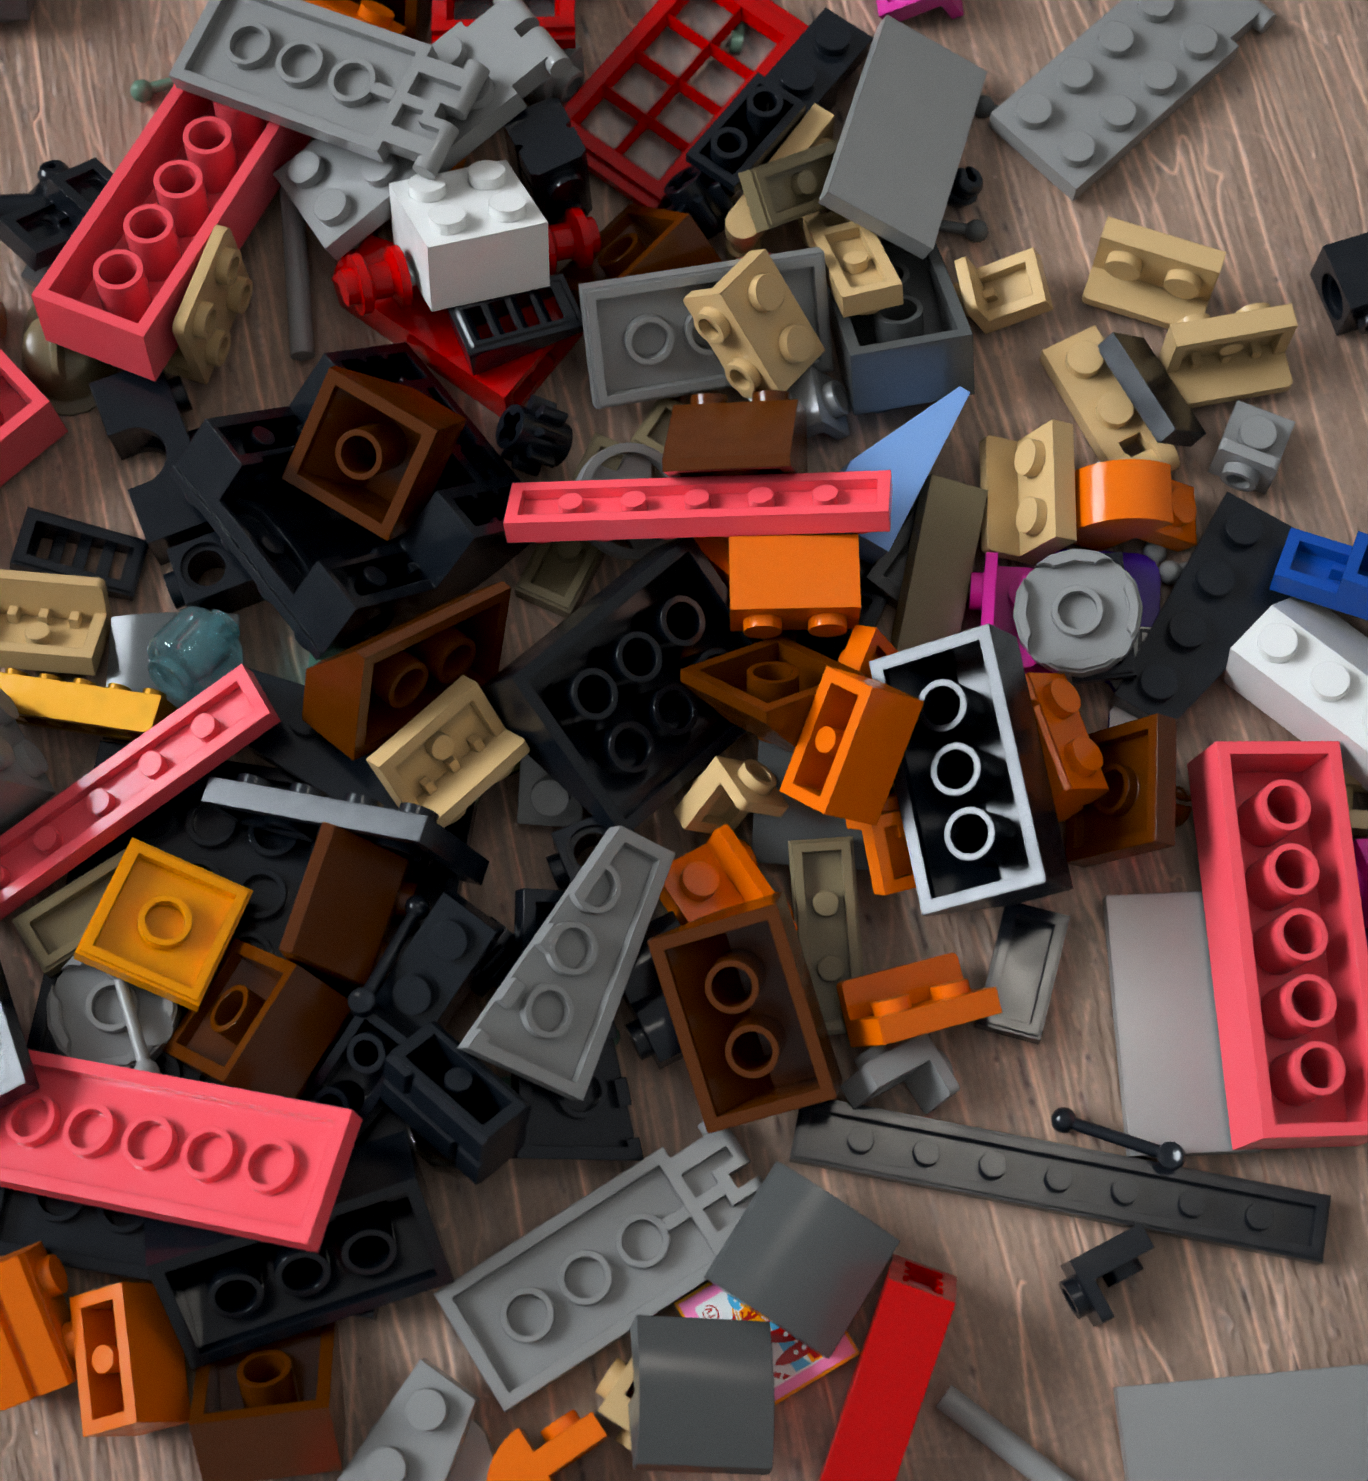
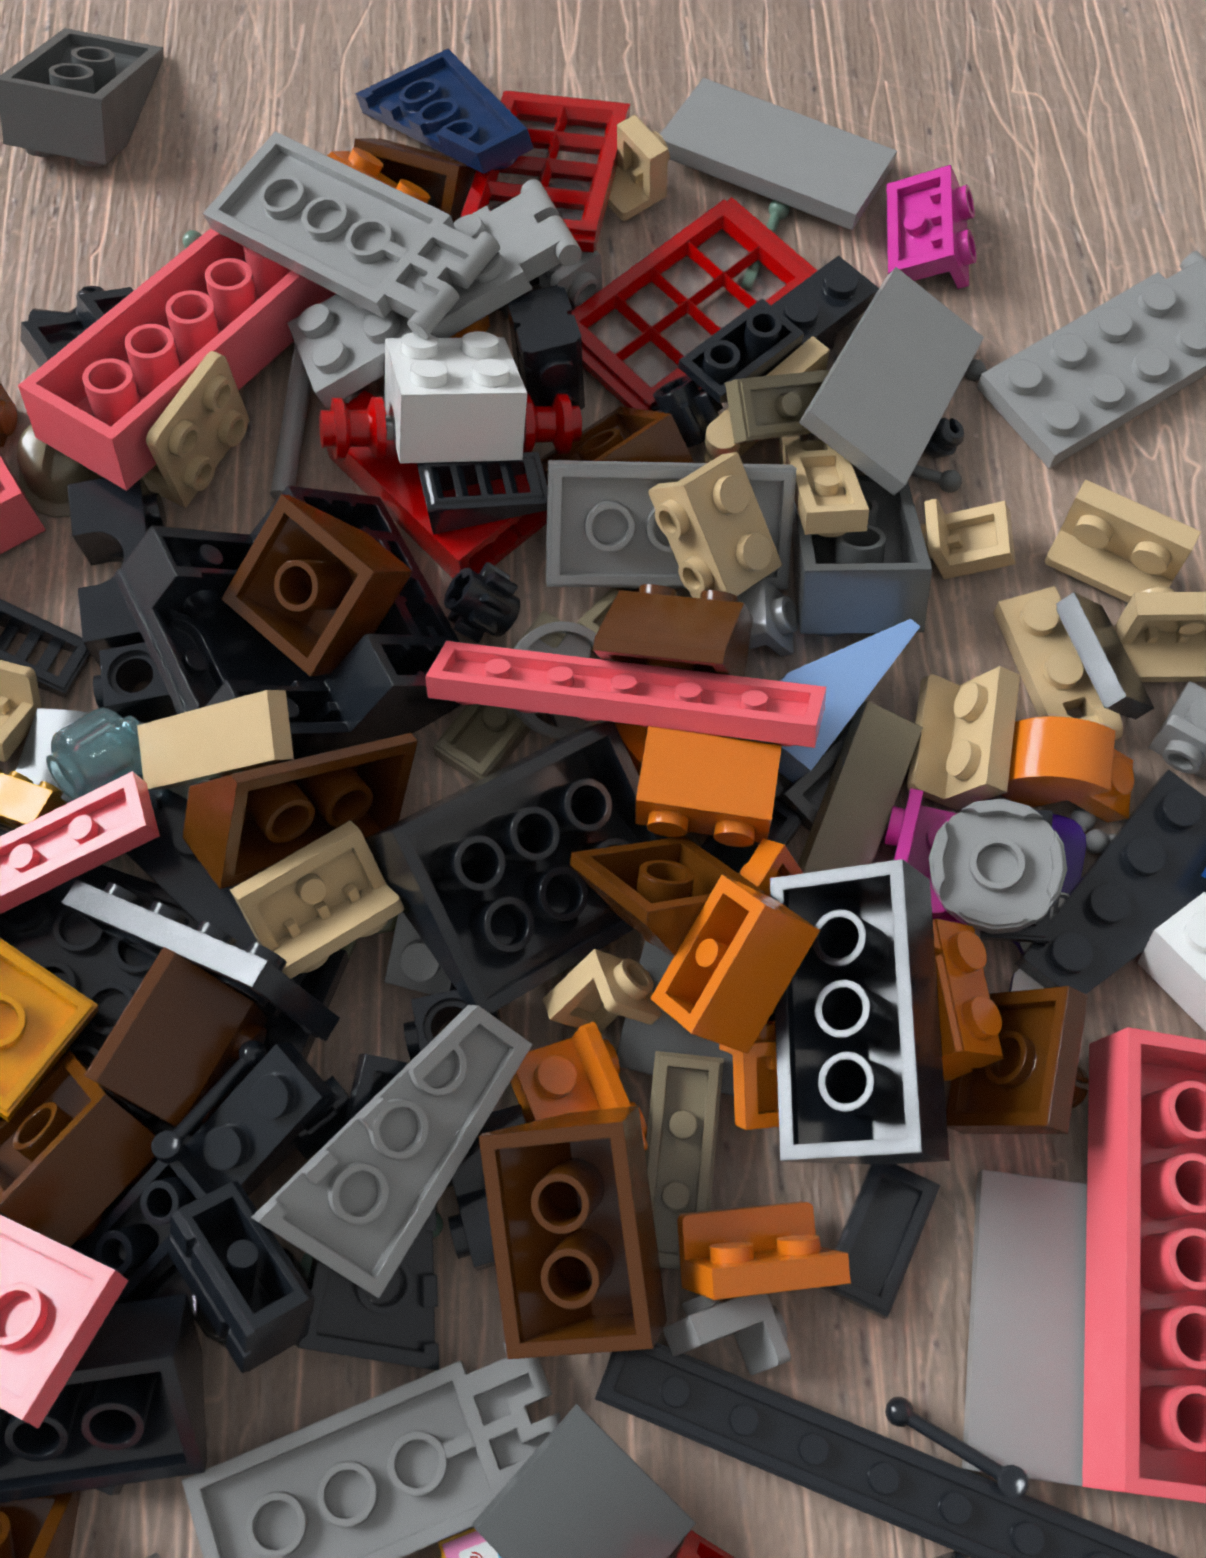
camera: 10 degrees right, 5 degrees down
none -> tan tile [137,690,294,790]

